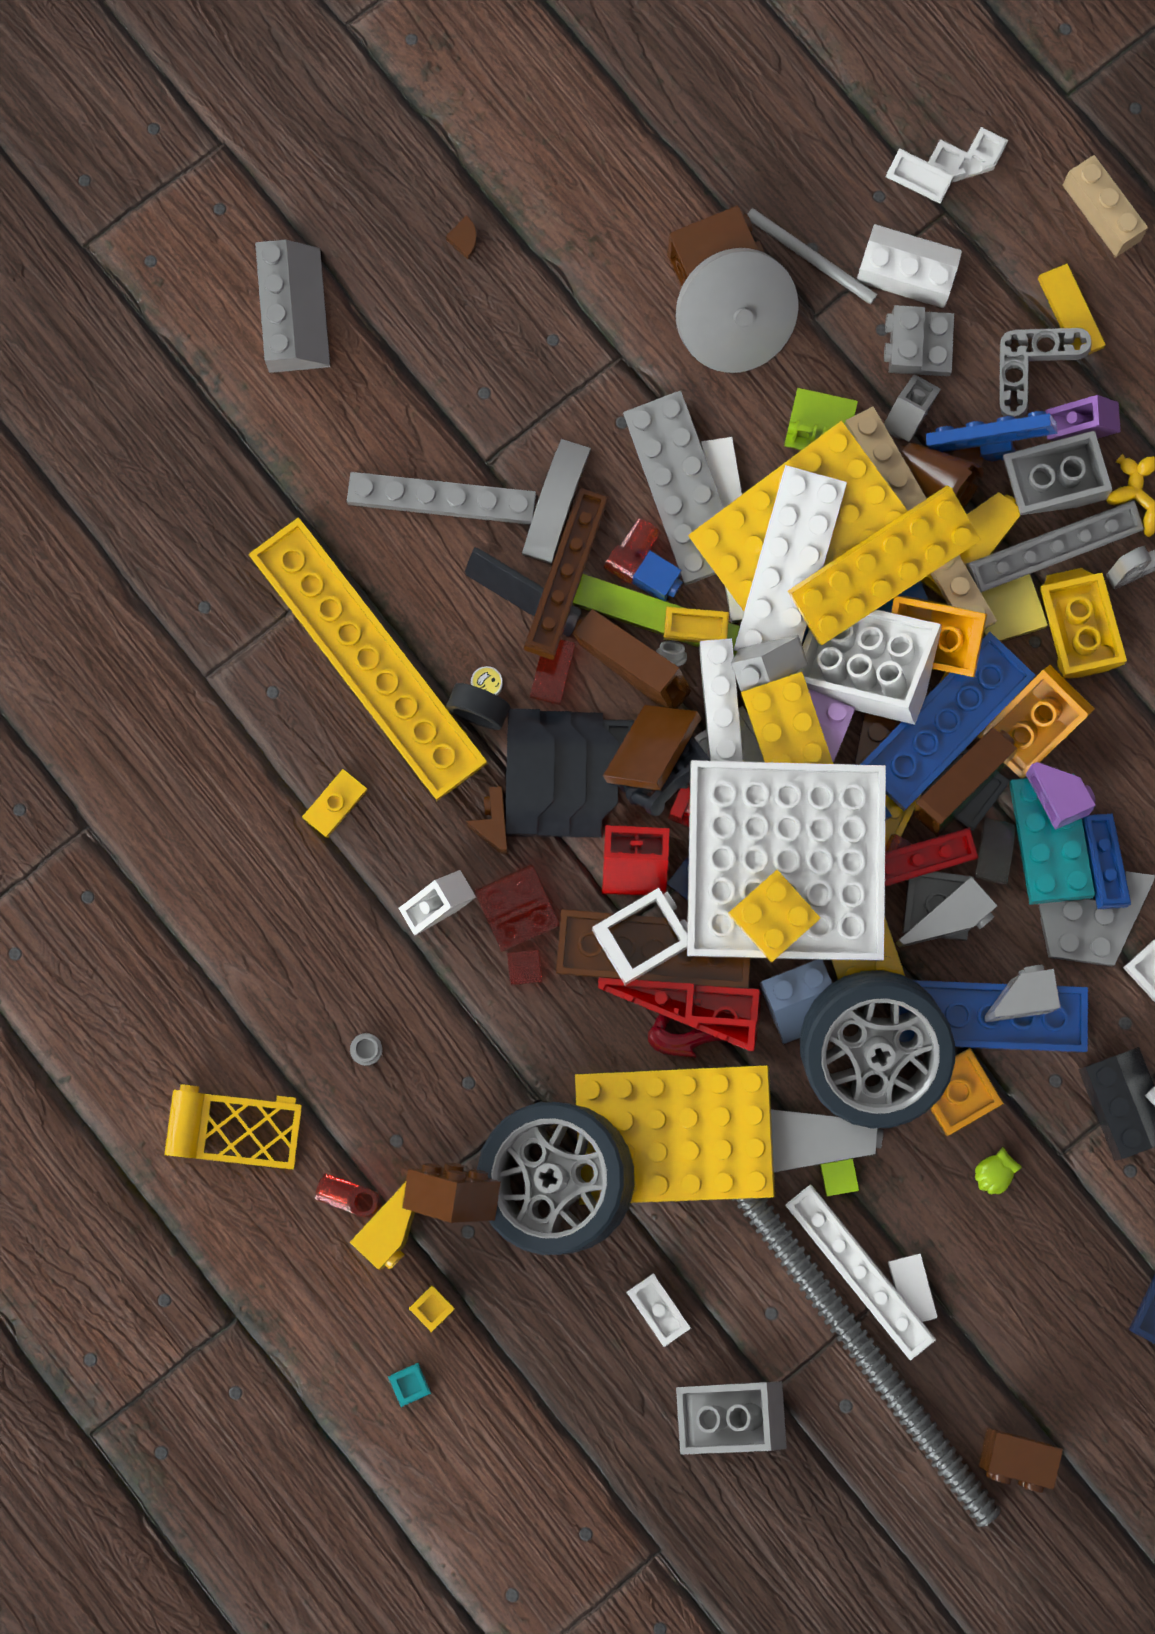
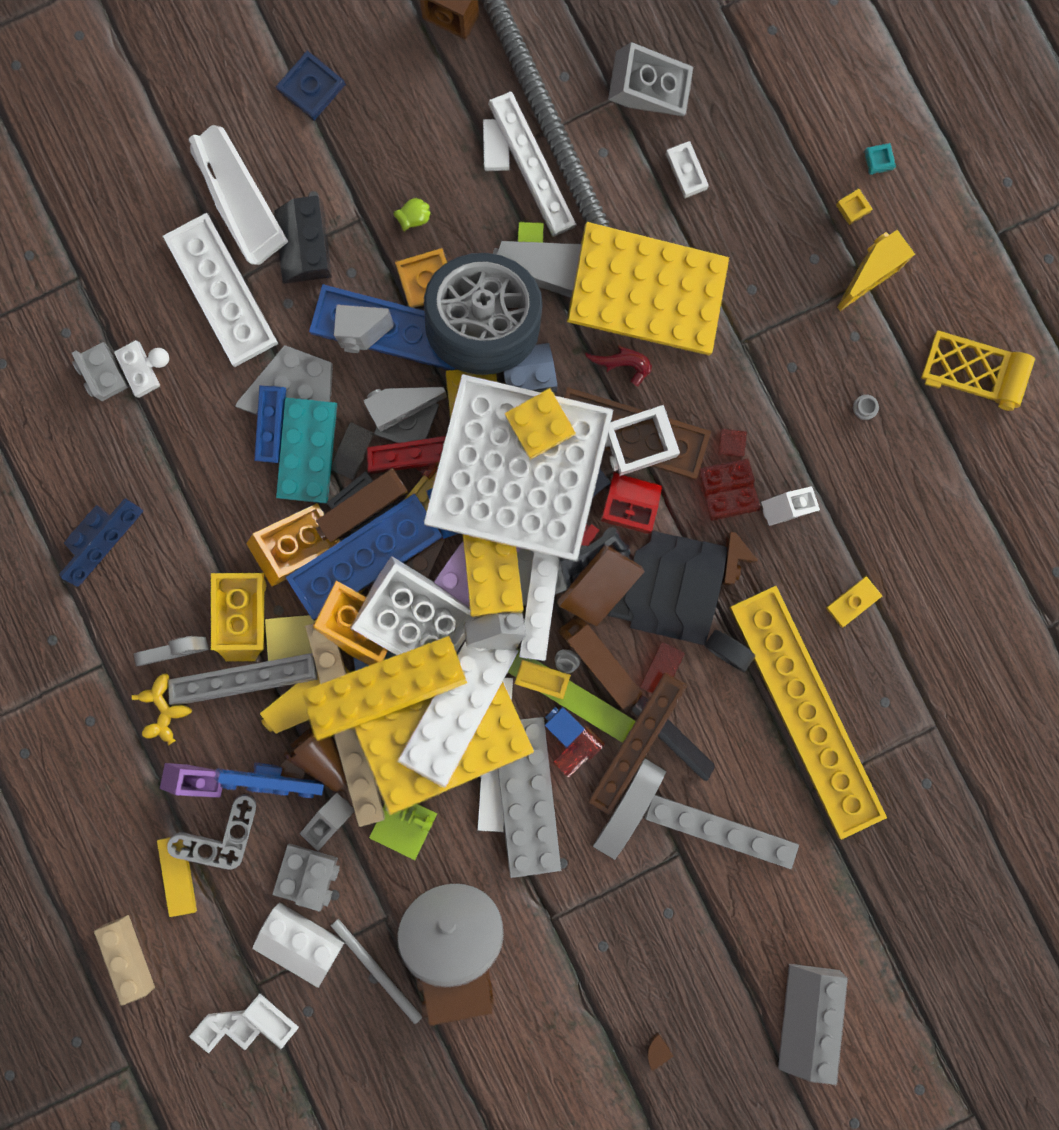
camera: 170 degrees left, 5 degrees up
clear red piece [315,1173,382,1218] -> none
reddish brown brick [402,1163,501,1223] -> none
light yellow tile [471,666,503,695] -> none
wheel [477,1102,635,1255] -> none
red wedge [598,977,762,1052] -> none
light grey slope [1003,431,1112,515] -> none
medium lavender slope [1026,762,1096,830] -> none

